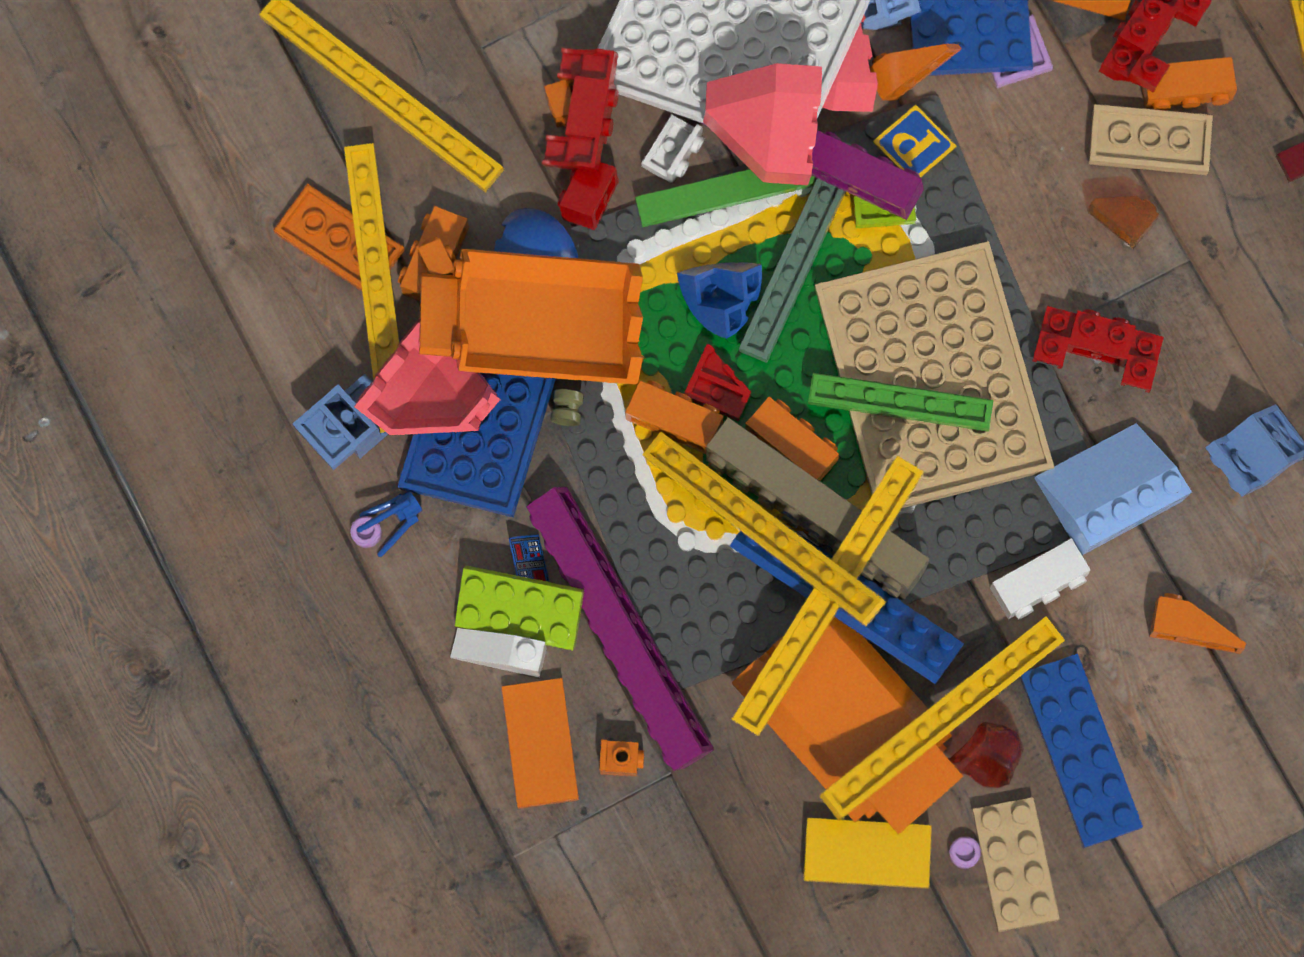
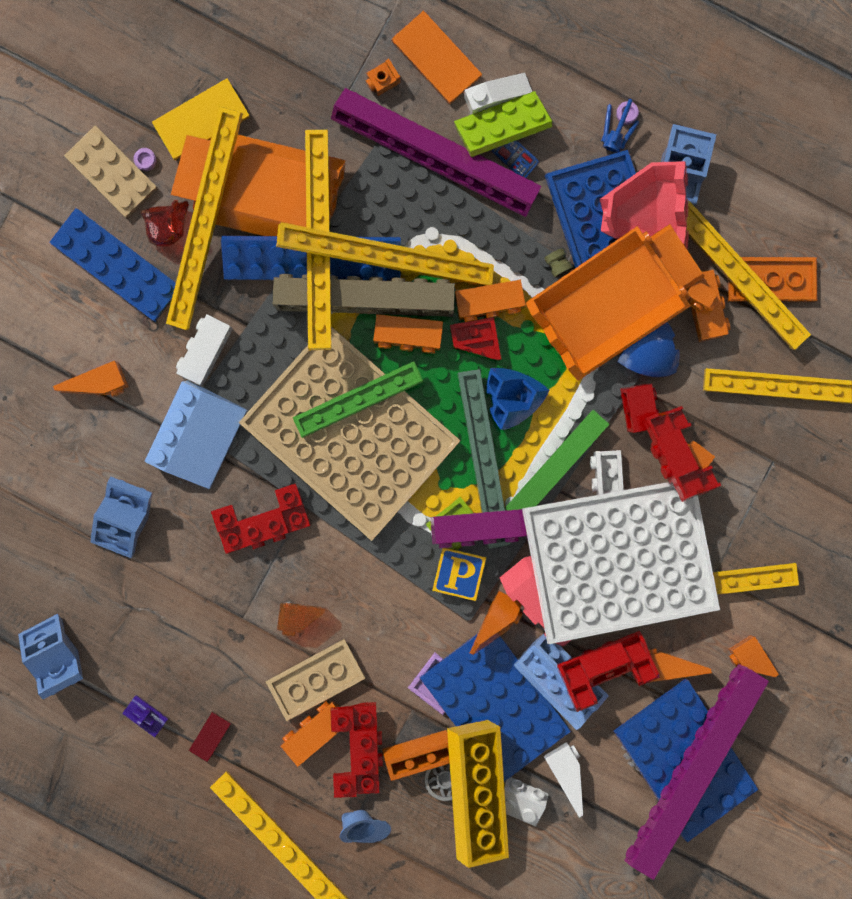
camera: 140 degrees right, 10 degrees up
coral panel [703,63,822,185] -> none

